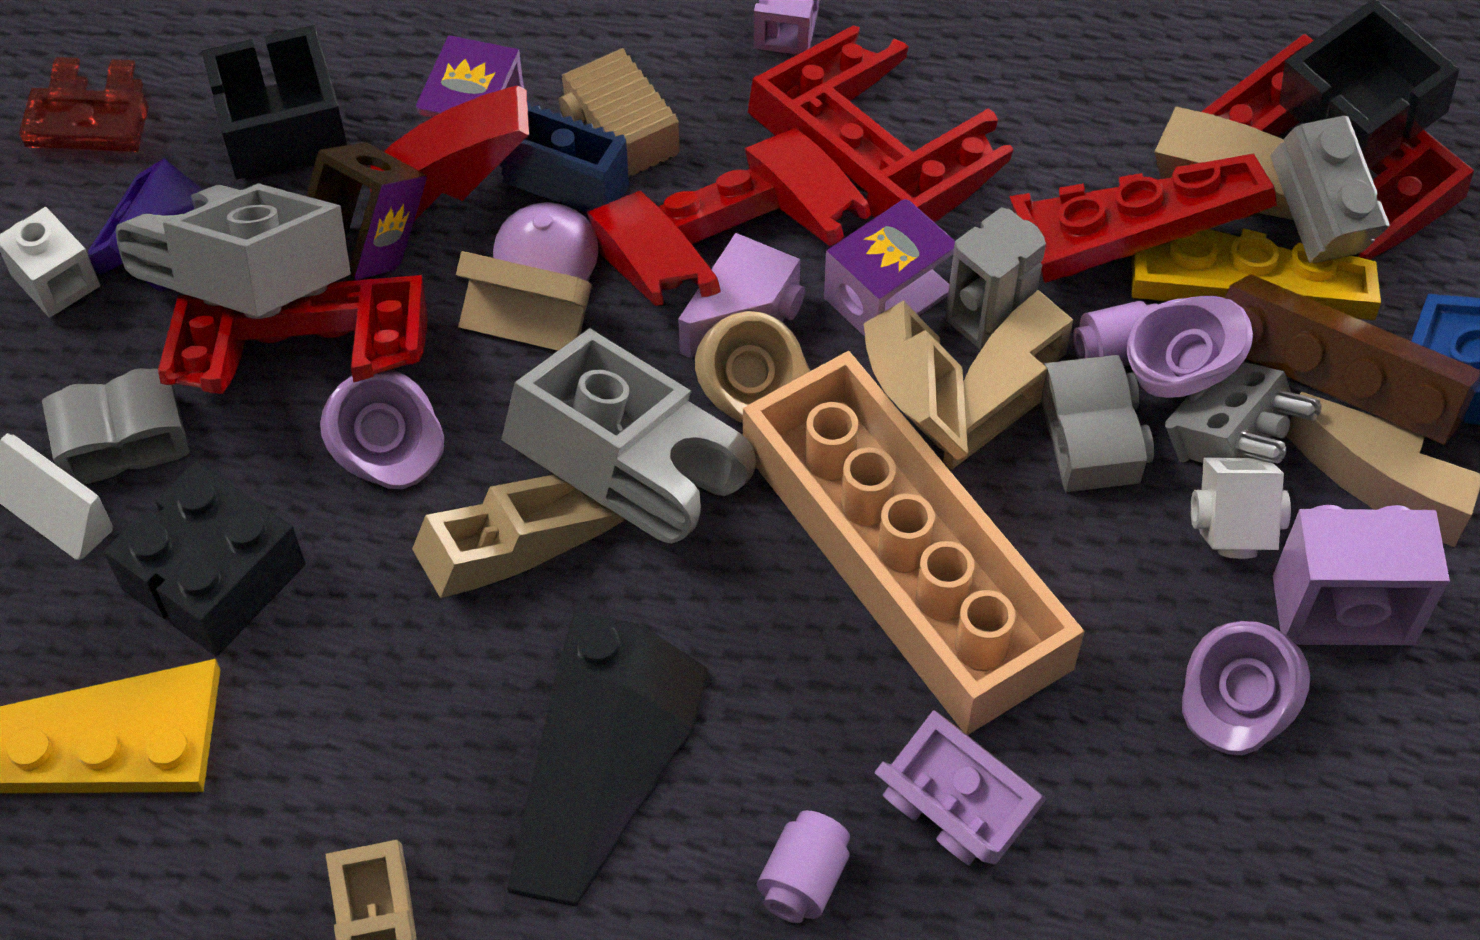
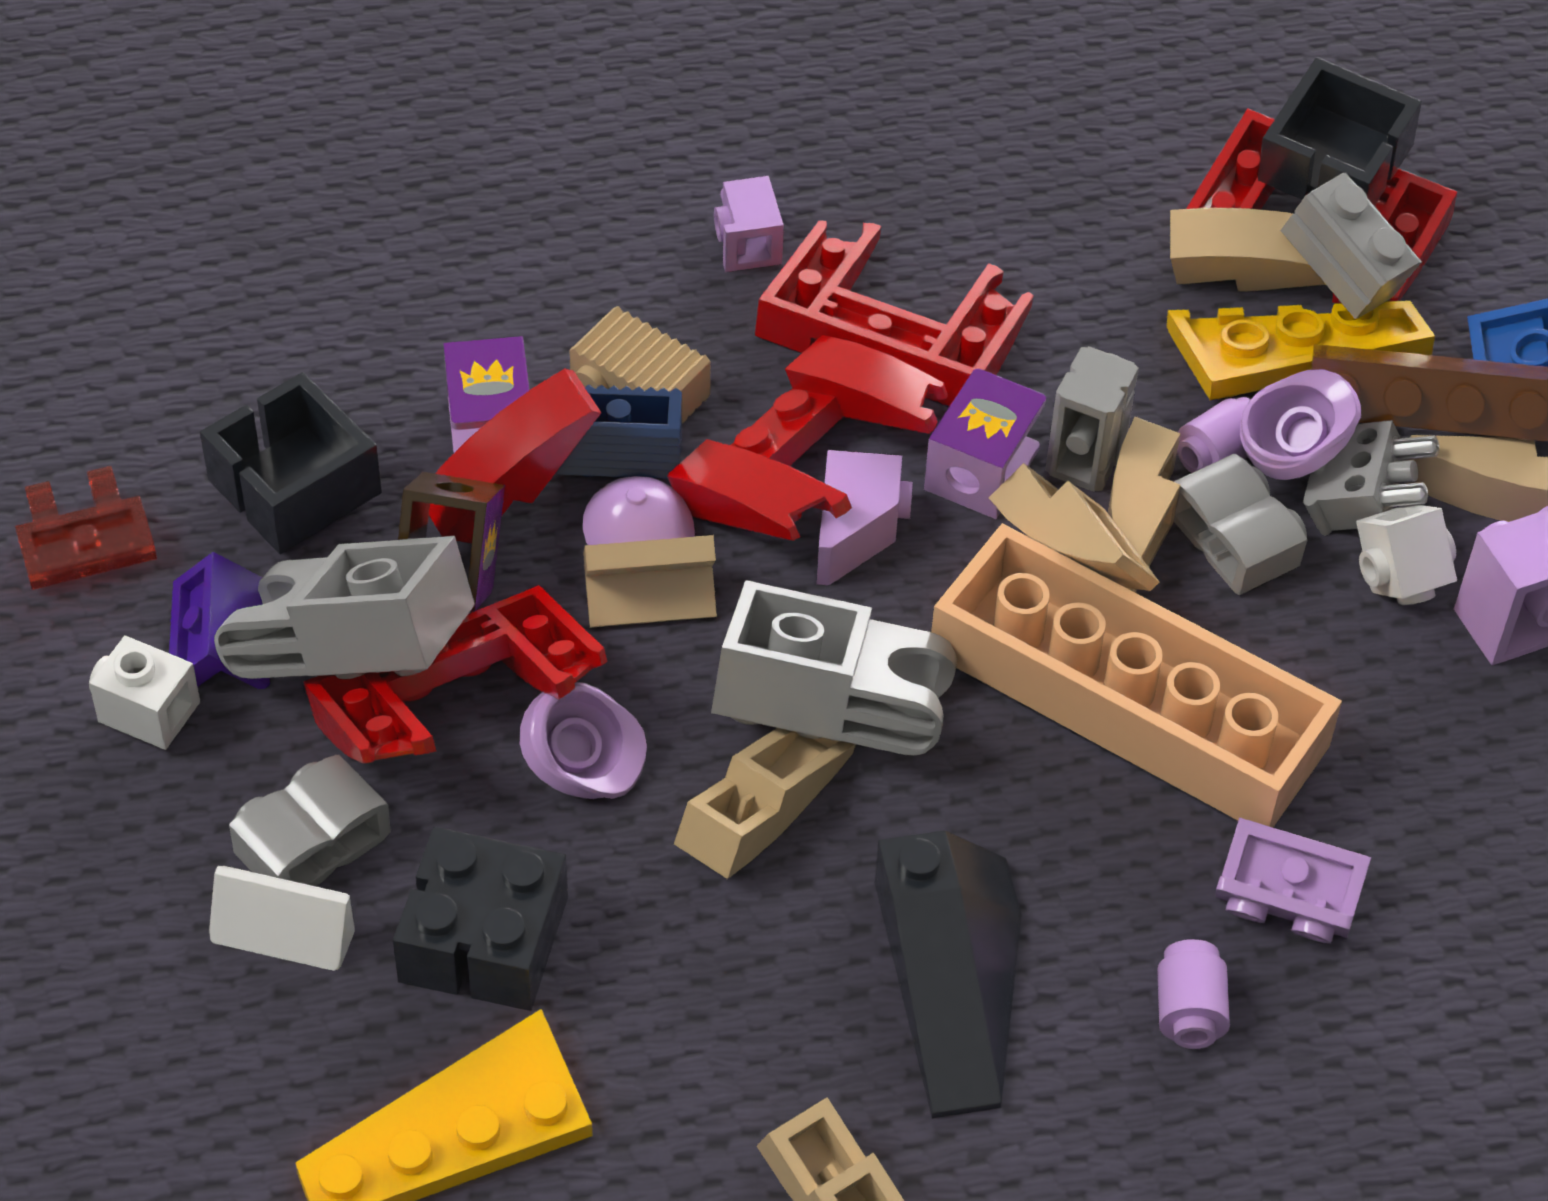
camera: 25 degrees left, 5 degrees down
tan hat [695,311,810,423] -> none
red wing [1009,153,1277,283] -> none
lavender hat [1182,621,1310,755] -> none

